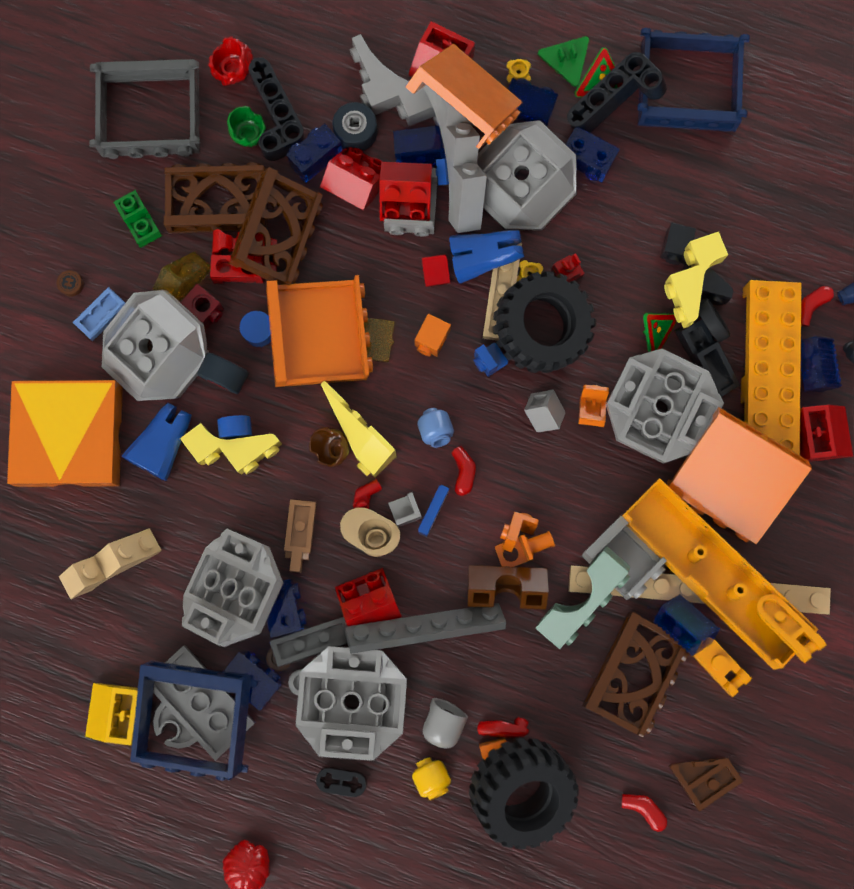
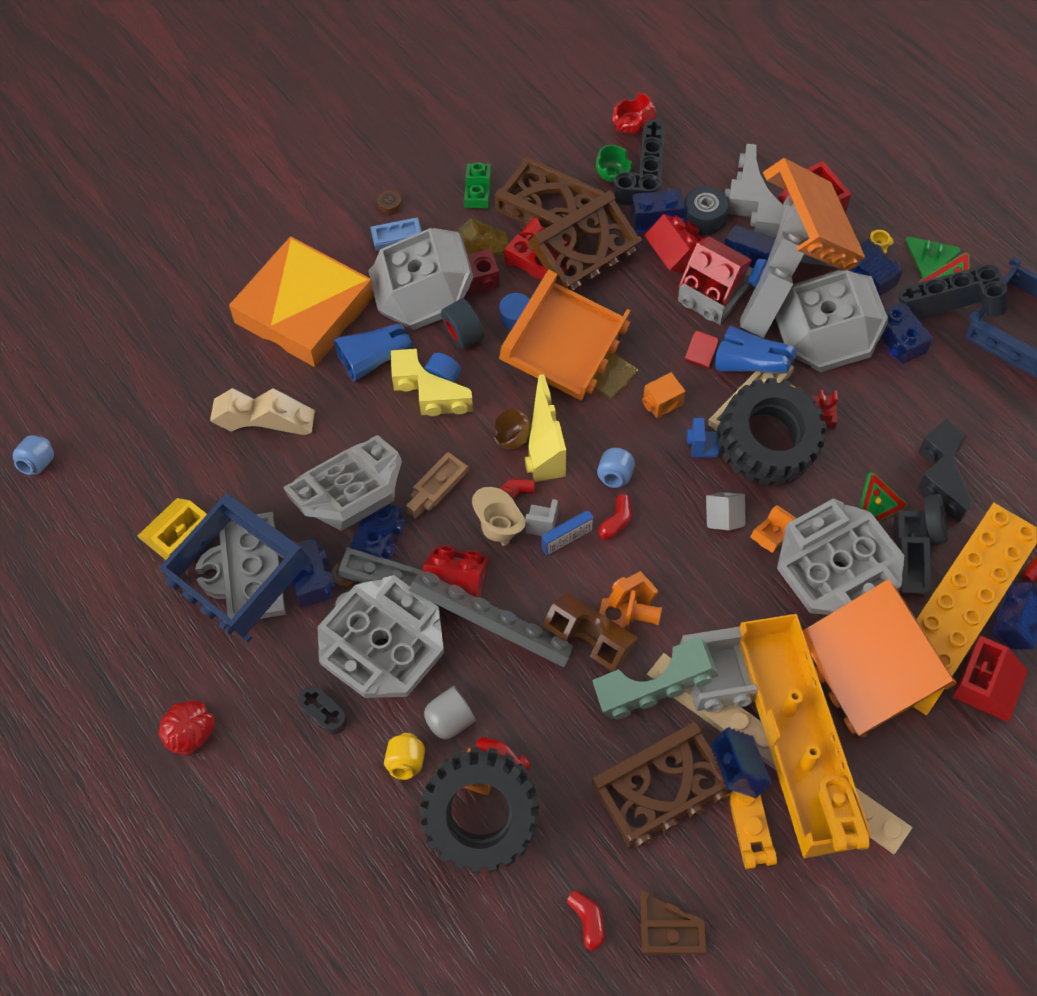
camera: 35 degrees right, 20 degrees down
dark grey window [89,59,200,159] -> none
light yellow arch [664,231,728,329] -> none

